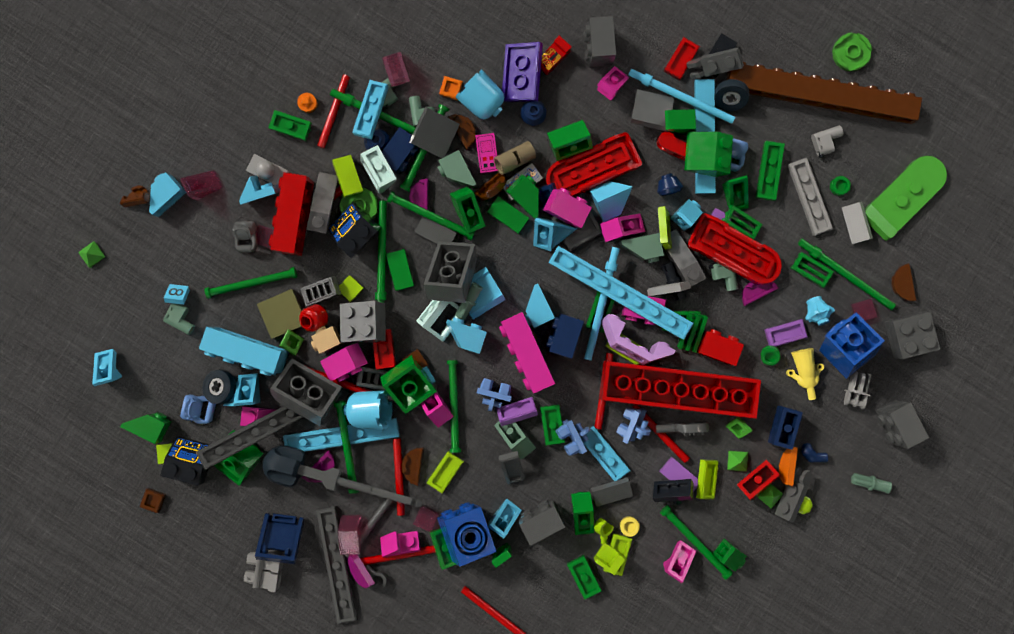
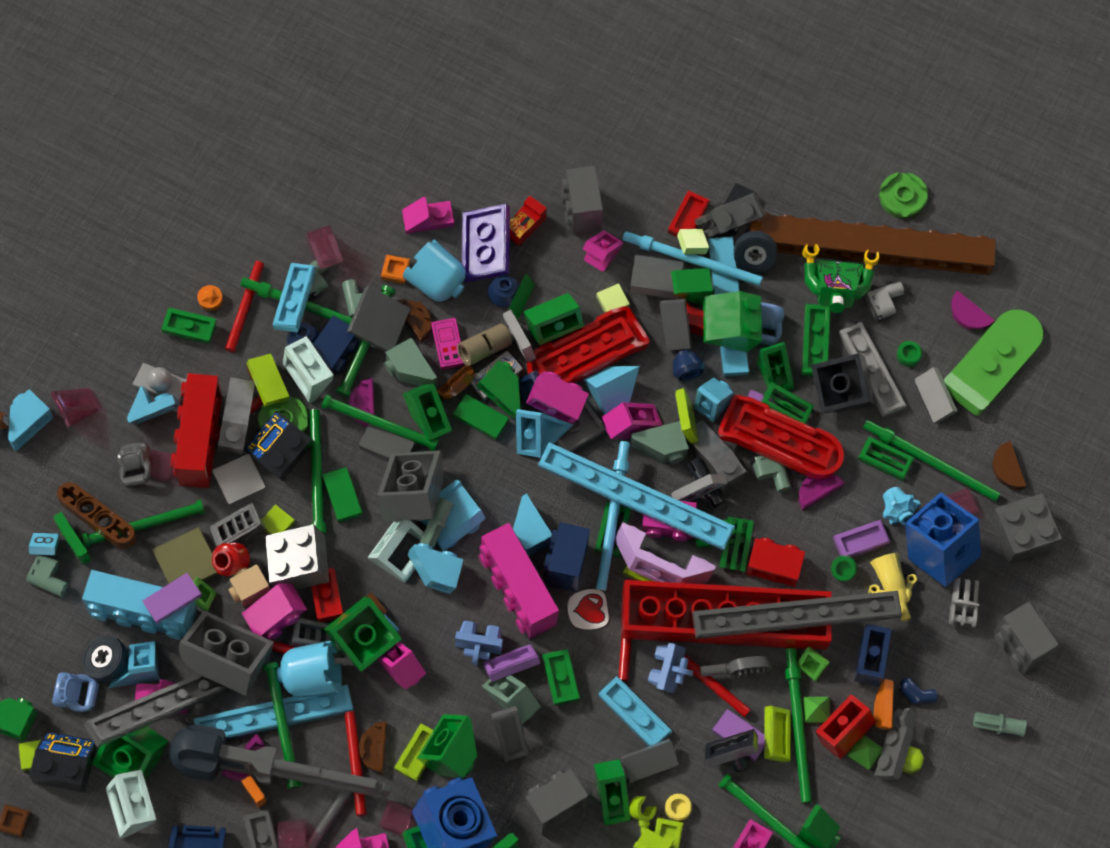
camera: 10 degrees left, 20 degrees down
green bar [447,360,461,453] -> none
medium azure slope [488,499,522,539] -> none
medium blue hips [555,419,590,456] -> none
none -> green tile [53,512,91,565]
none -> reddish brown beam [57,482,137,549]
none -> light aqua tile [106,770,156,838]
none -> medium lavender tile [142,573,202,624]
none -> white sticker [213,454,265,504]
none -> orange tile [242,776,266,808]
none -> dark pink slope [402,197,454,234]
none -> green slope [417,714,477,778]
none -> light grey tile [503,310,536,362]
none -> green sticker [508,274,535,320]
none -> sticker [568,589,609,629]
none -> yellowish green tile [596,283,629,313]
none -> dark grey tile [660,299,693,350]
none -> yellowish green tile [677,229,709,254]
none -> dark grey tile [692,591,902,639]
none -> green bar [785,648,812,804]
none -> green torso [802,244,879,313]
none -> black slope [811,353,876,414]
none -> magenta tile [951,290,995,330]

